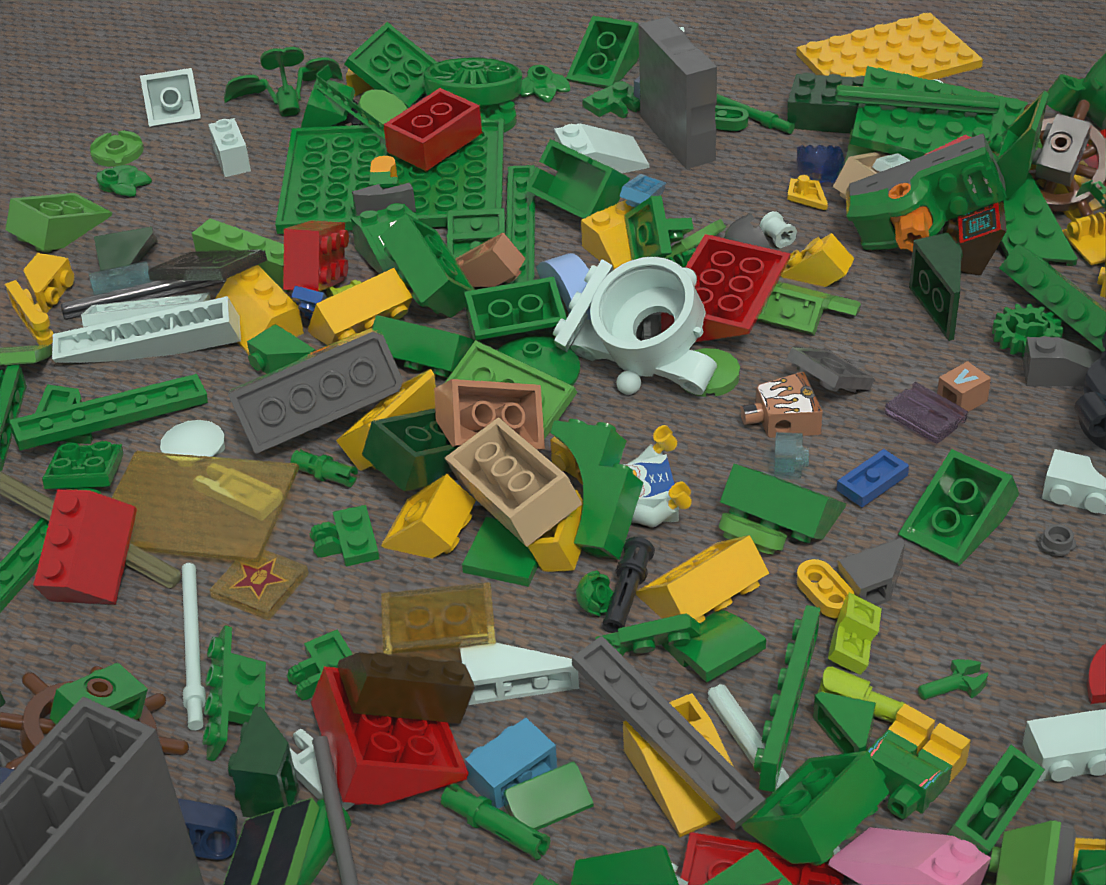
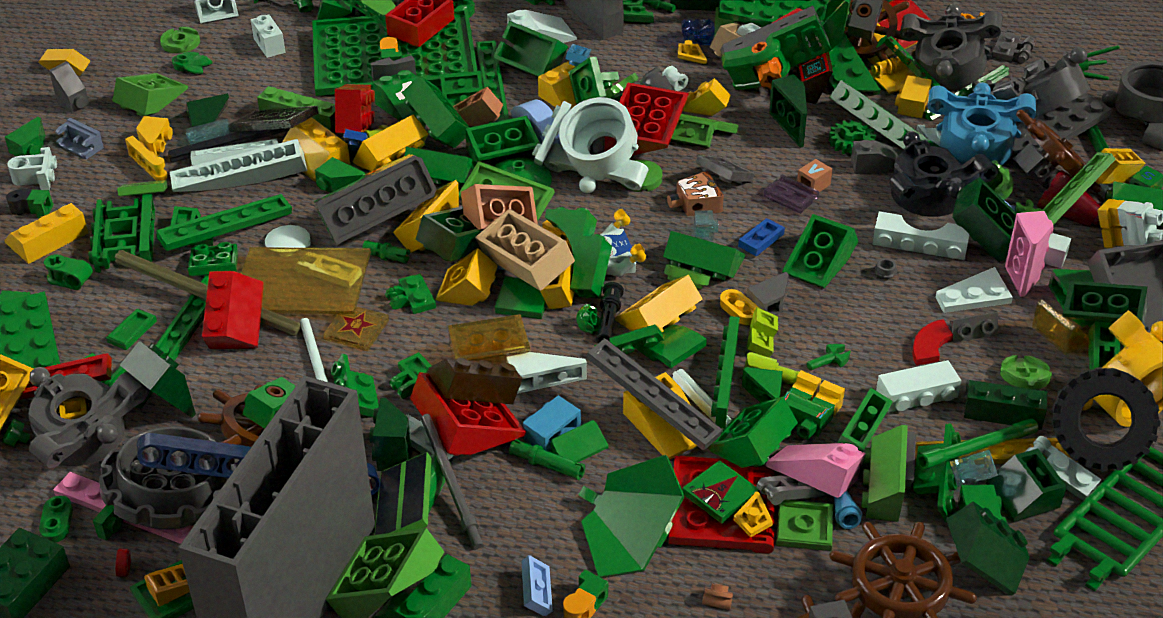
camera: 10 degrees left, 0 degrees up
none -> green plate [623,5,654,23]

